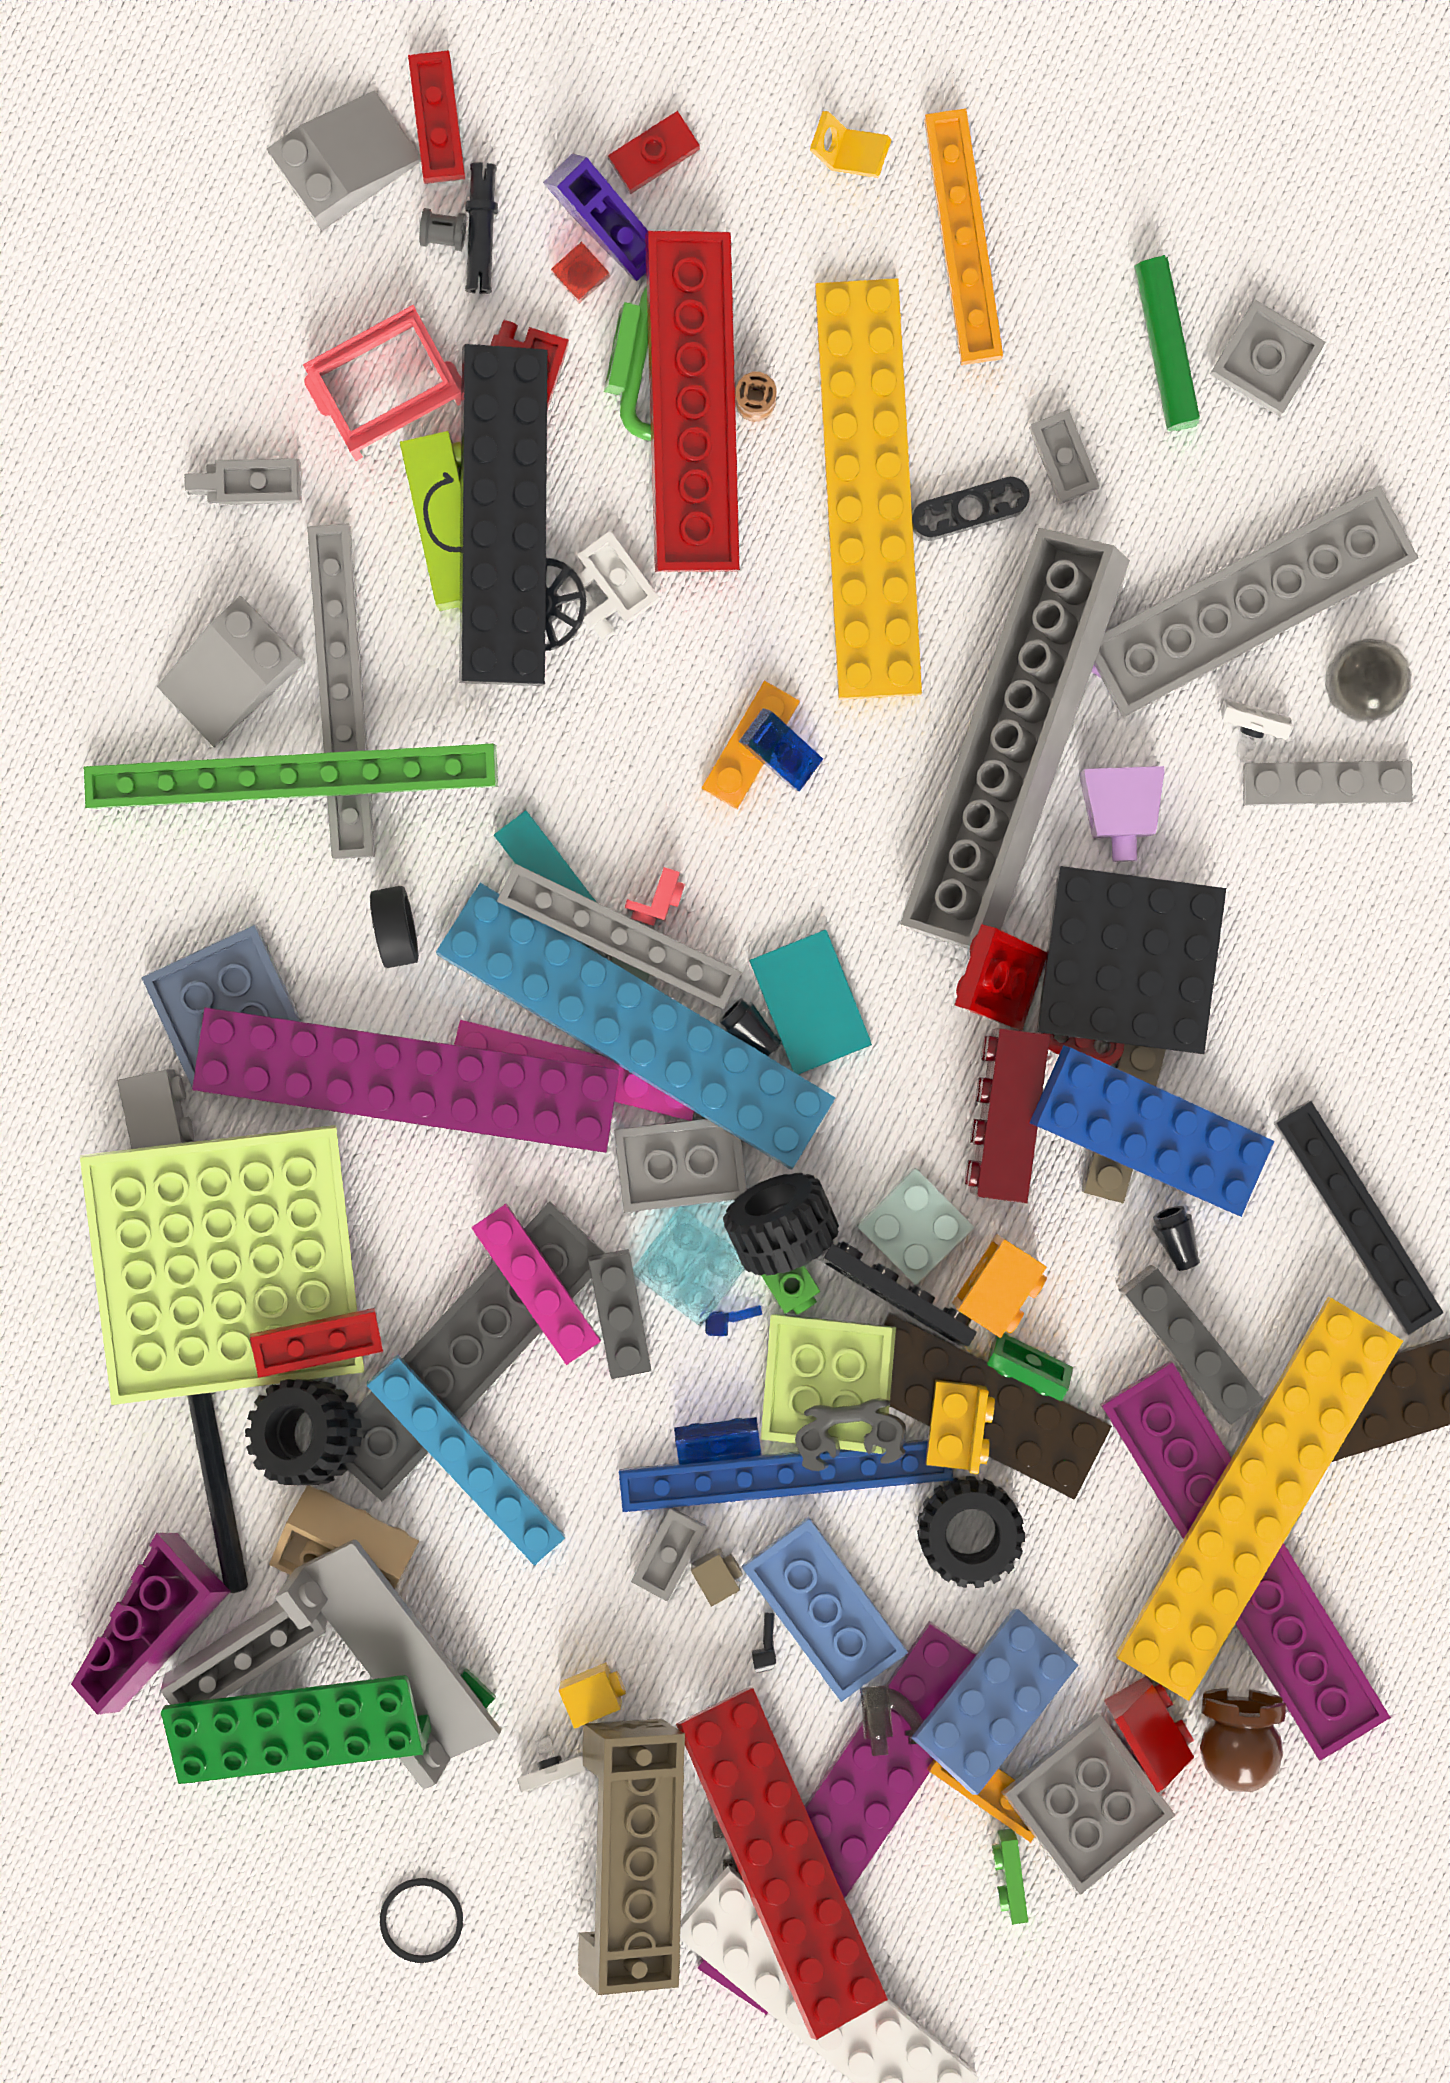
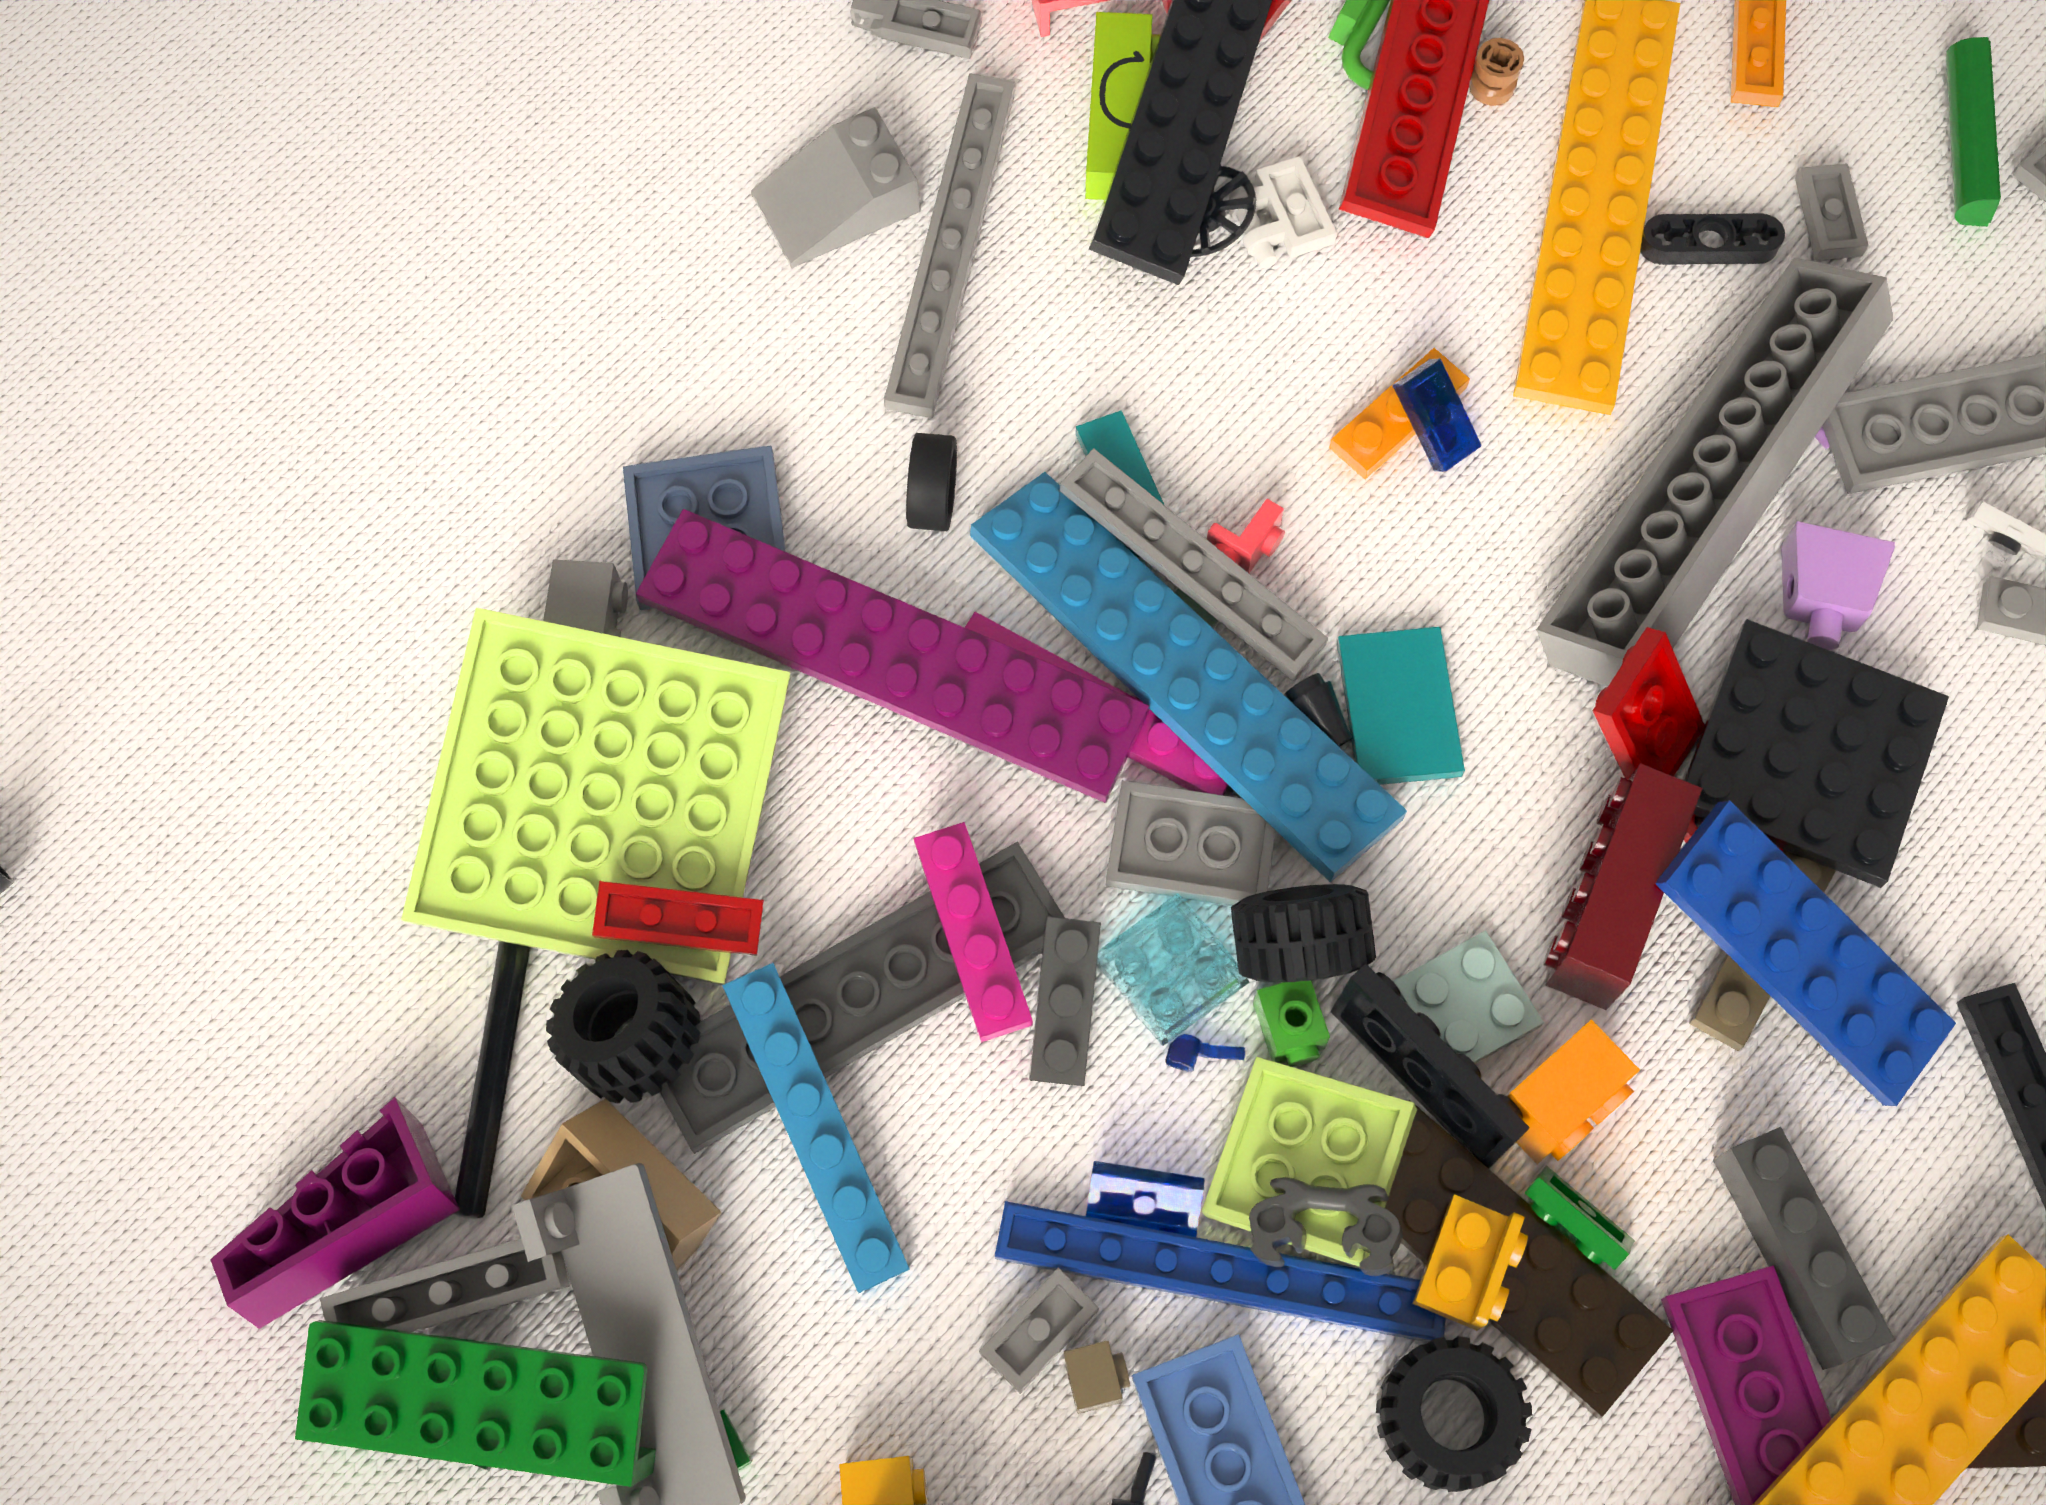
camera: 15 degrees right, 20 degrees down
bright green plate [83,743,499,809] -> none
black cone [1152,1206,1200,1271] -> none

